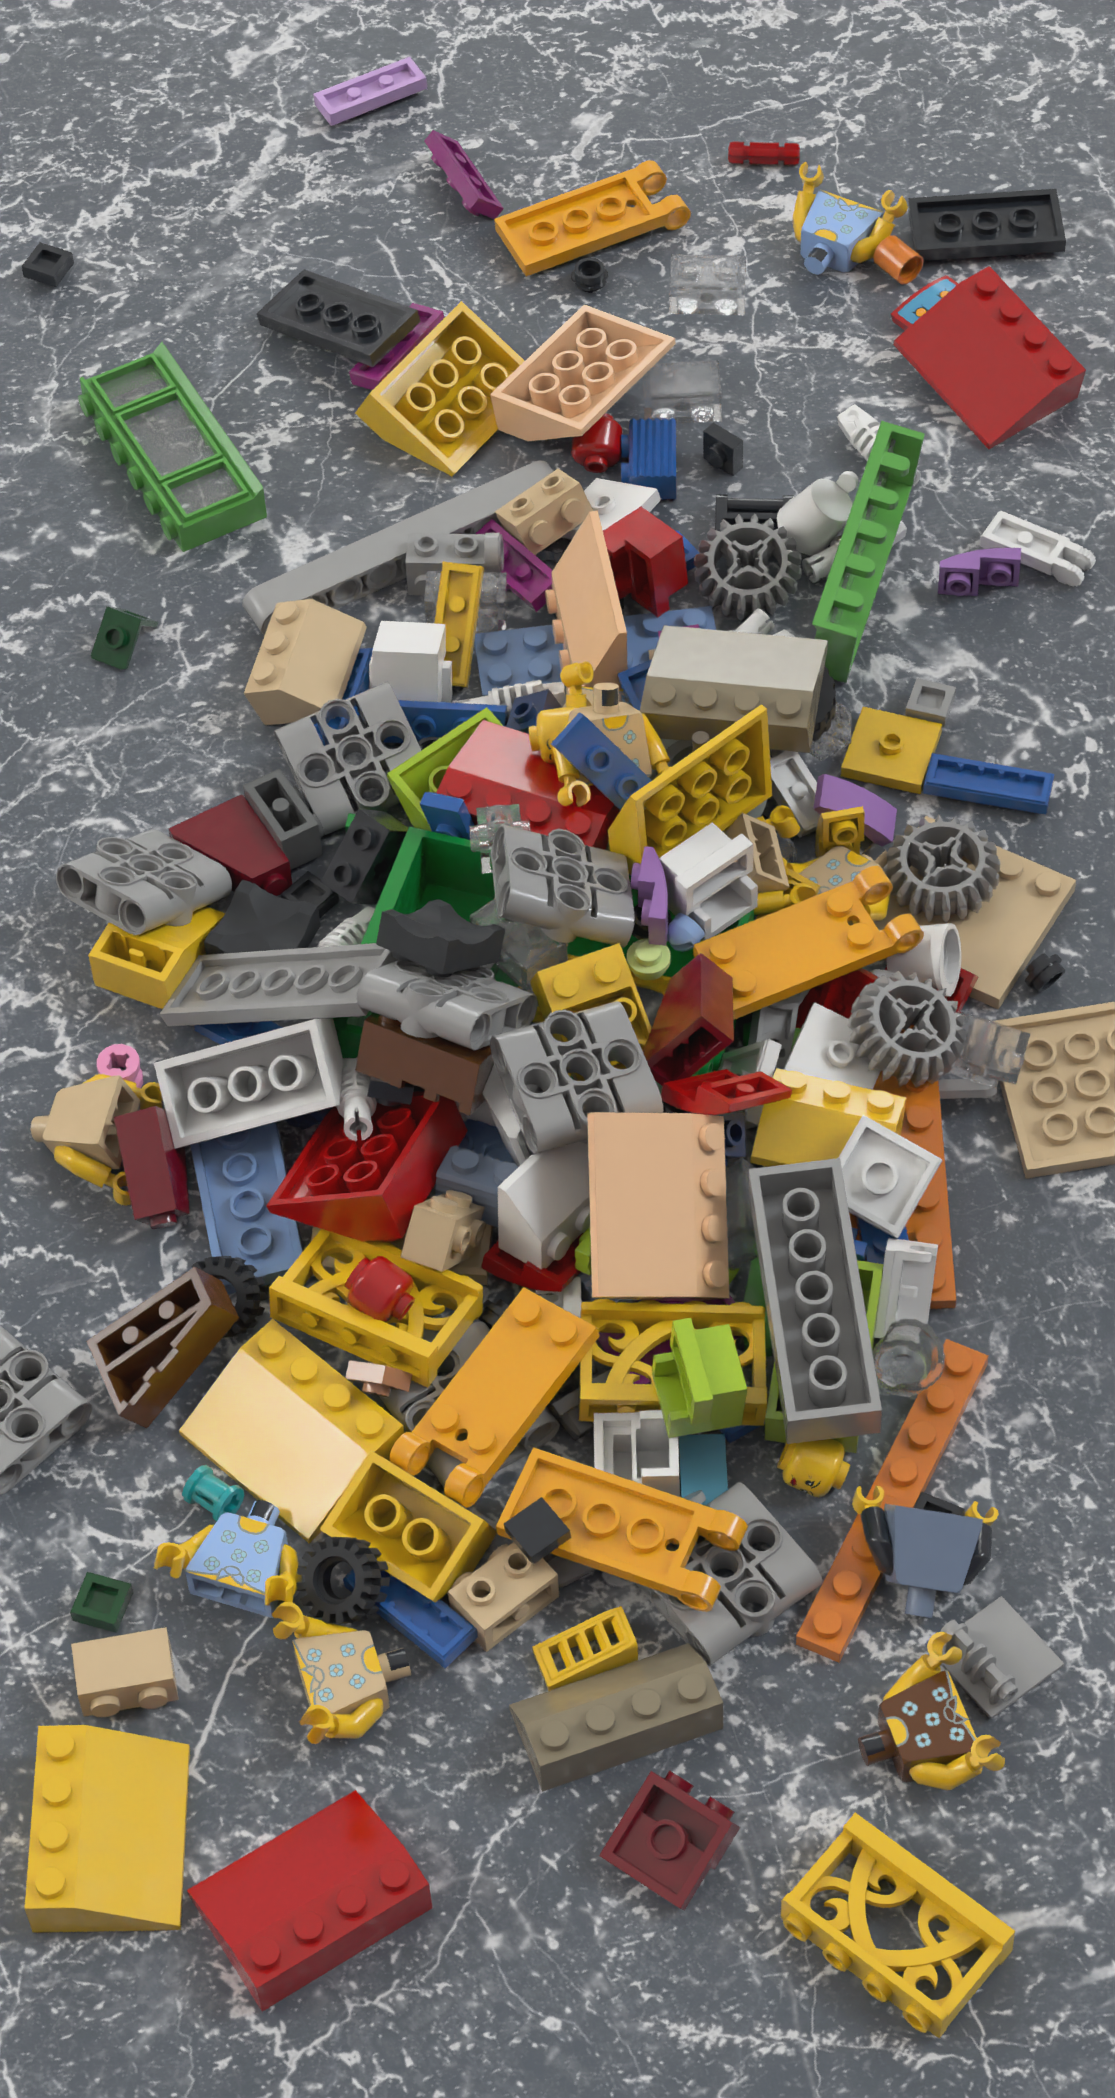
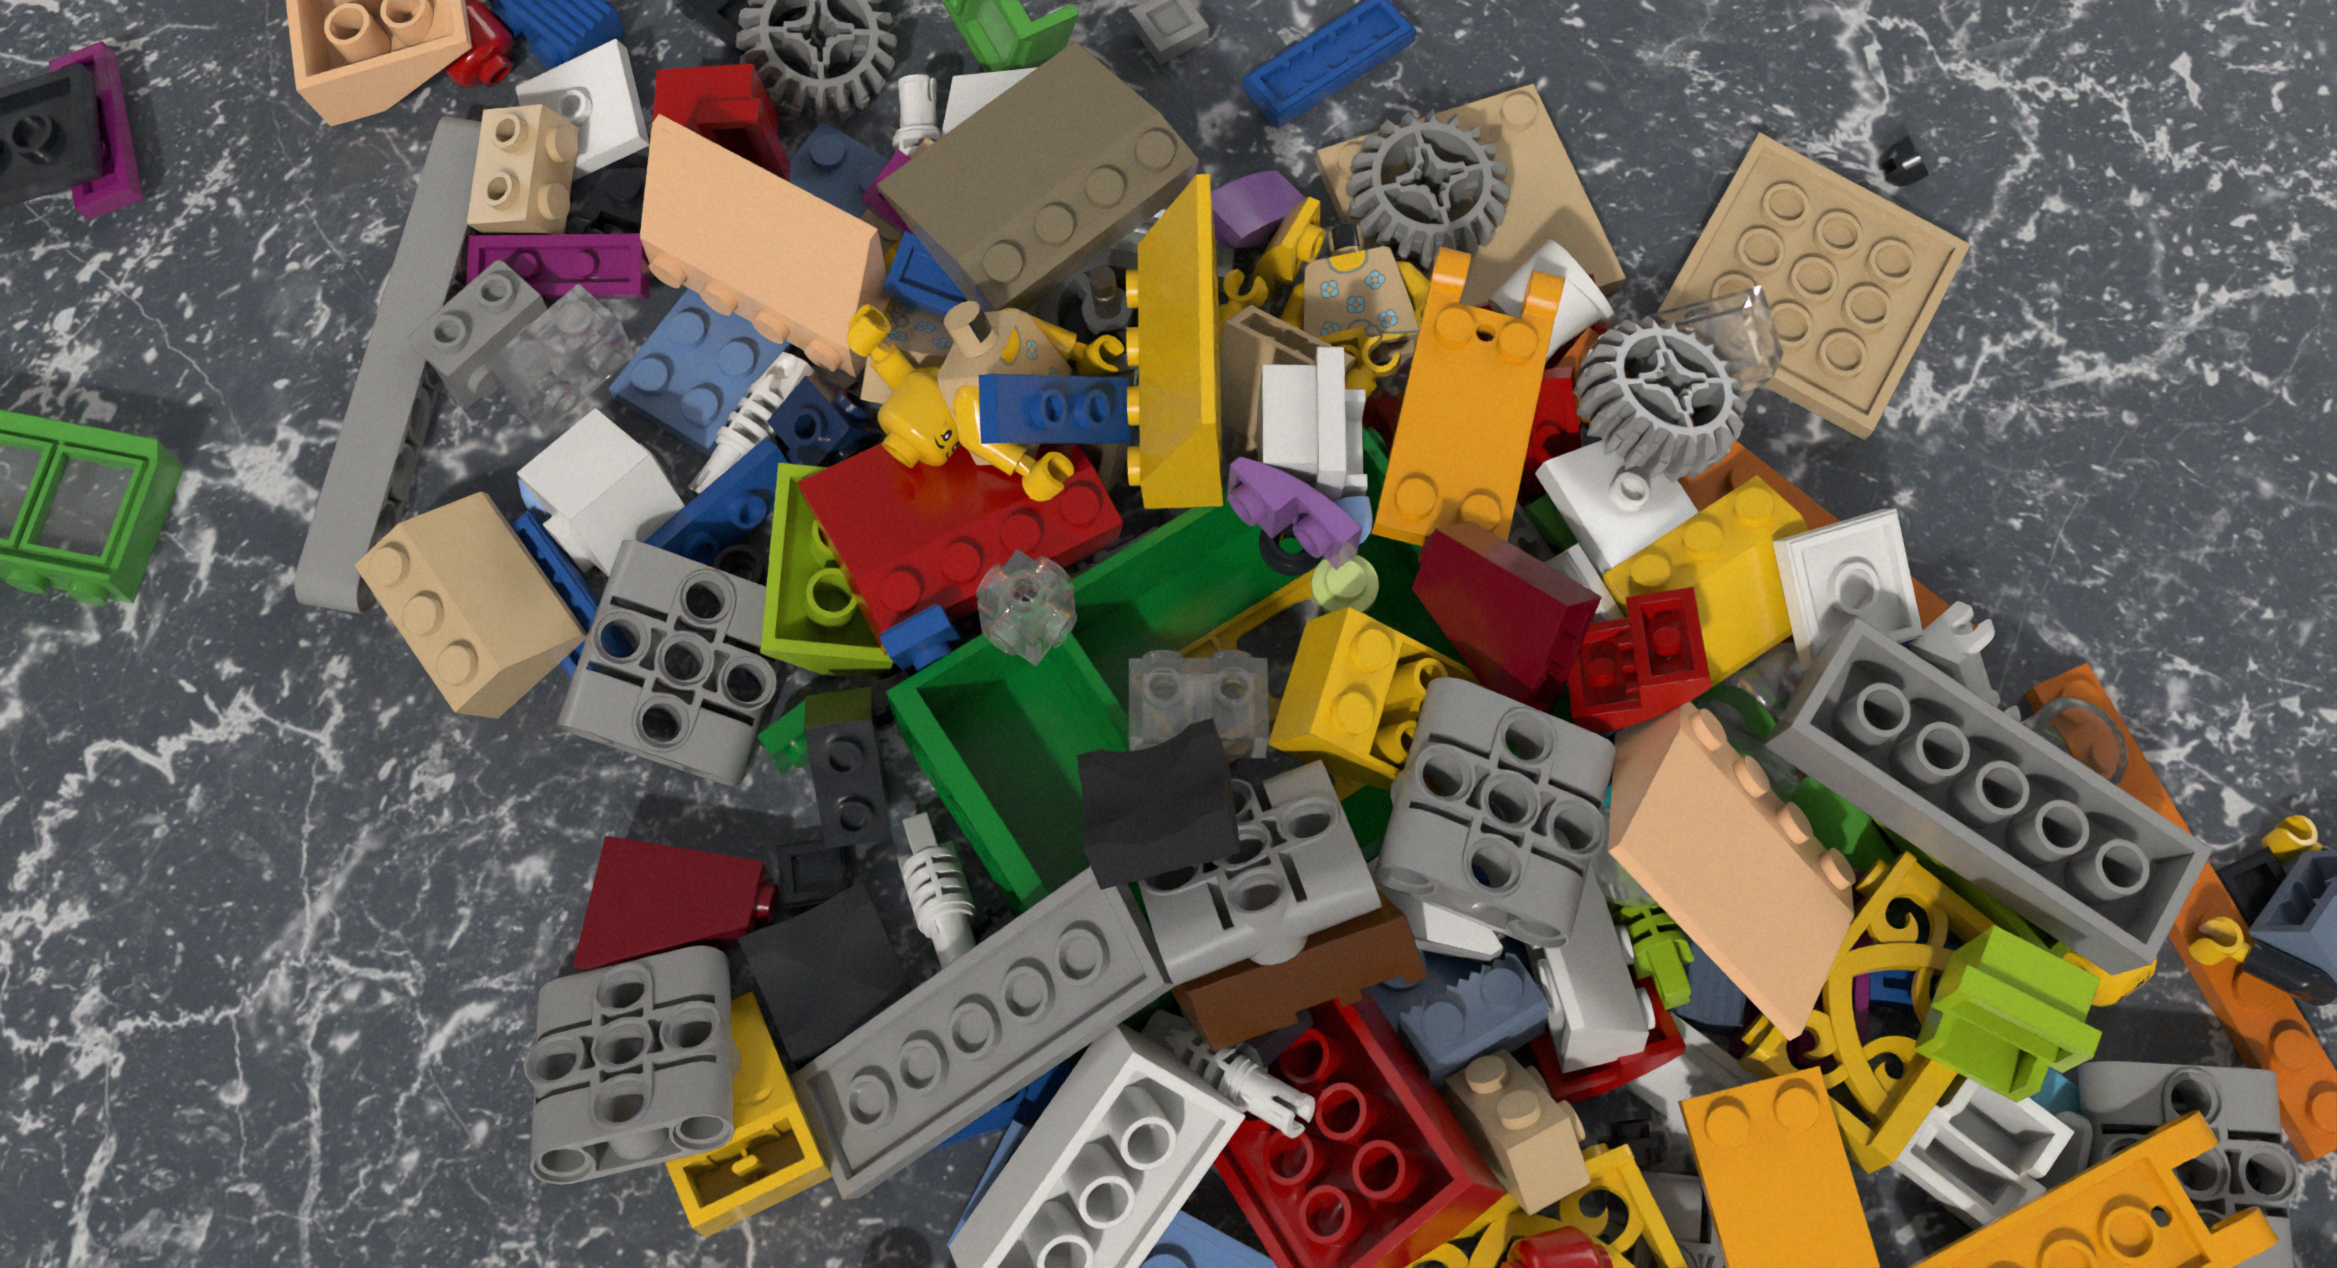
camera: 55 degrees left, 15 degrees up
dark green bracket [91,606,158,670] -> none
dark grey brick [243,768,325,870] -> none
yellow slope [355,301,525,477] -> none
yellow tile [434,561,484,688] -> none
light grey tile [484,533,504,573] -> none
light grey connector [491,824,635,948] -> none
yellow plate [841,707,942,794] -> none
black plate [1025,953,1065,992] -> none

